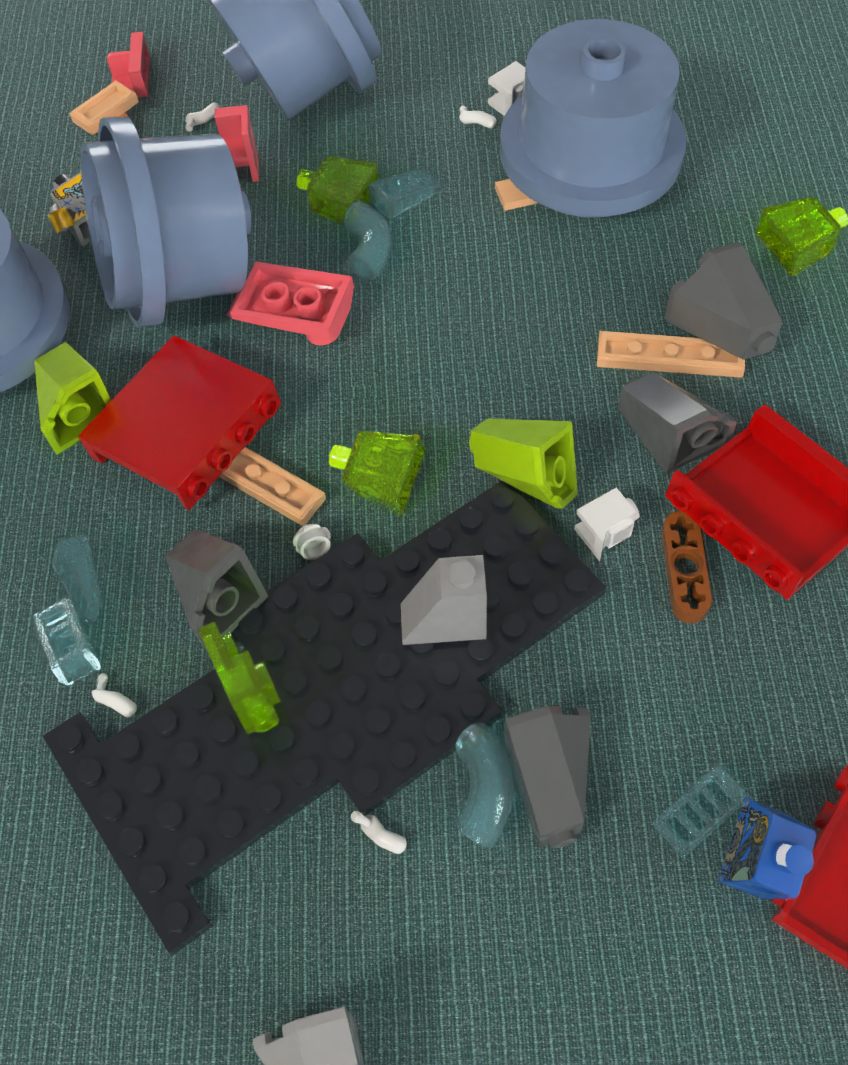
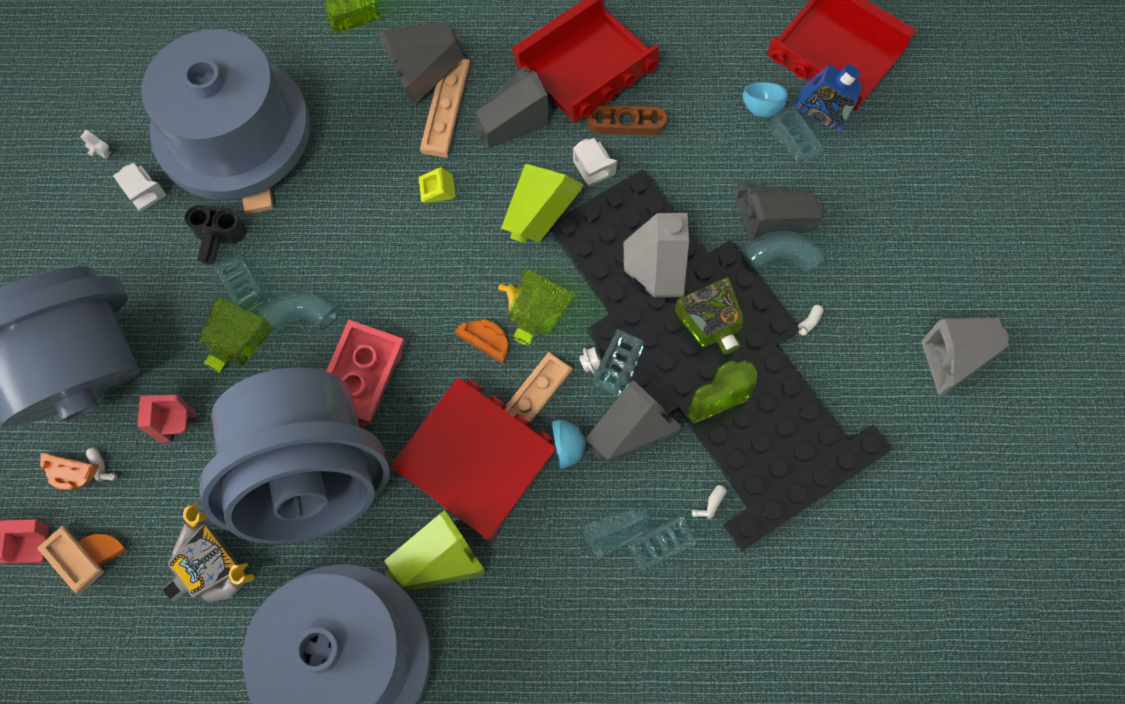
camera: 90 degrees left, 10 degrees up
white piece [459,106,497,129] -> none
none -> orange tile [40,453,99,489]
none -> black beam [184,205,246,265]
none -> neon yellow slope [419,167,456,203]
none -> orange tile [455,319,508,364]
none -> medium azure piece [552,419,586,469]
none -> clear light blue slope [591,329,645,397]
none -> torso [675,277,744,354]
none -> medium azure piece [743,82,788,118]

